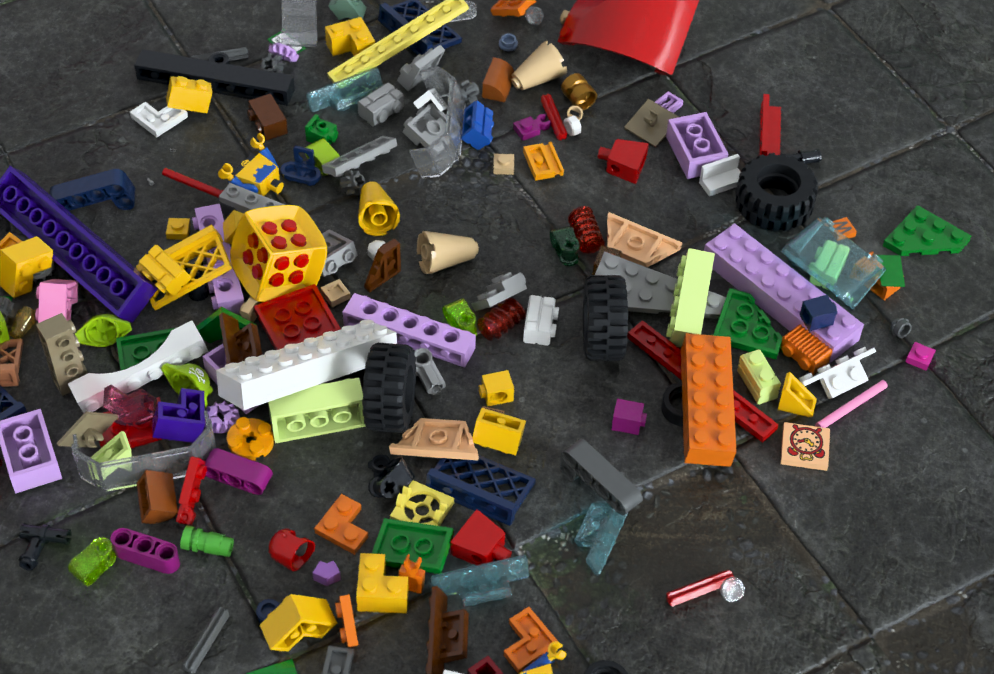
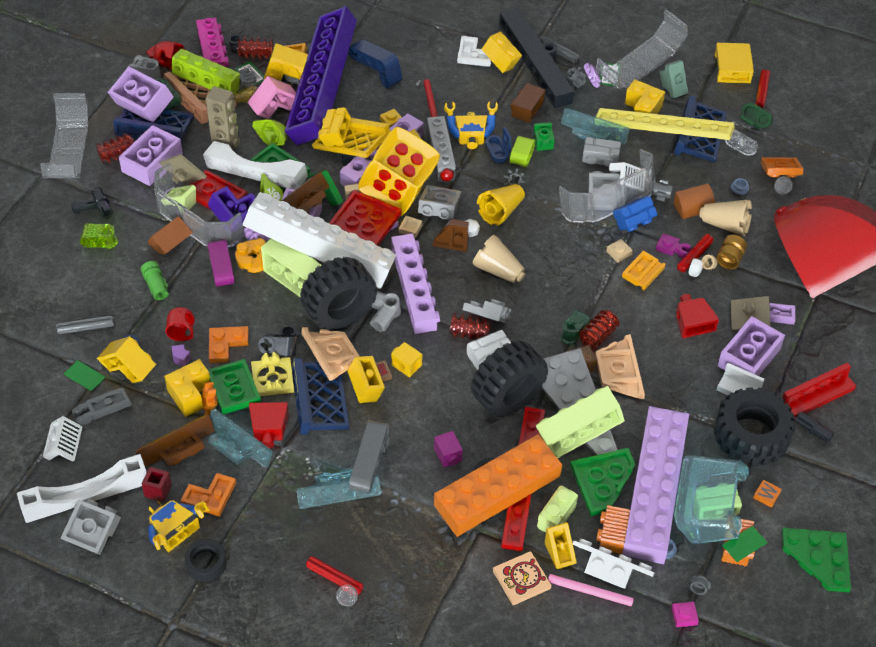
camera: 55 degrees right, 0 degrees up
clear pink brick [103,385,157,426] -> none
magenta beam [110,528,180,574] -> none
red hinge [176,457,207,526] -> none
light grey plate [322,136,397,177] -> none
orange wing [335,594,358,648] -> none
light grey plate [397,45,445,91] -> none
clear neon green piece [442,298,477,335] -> none
dark blue brick [800,295,837,332] -> none

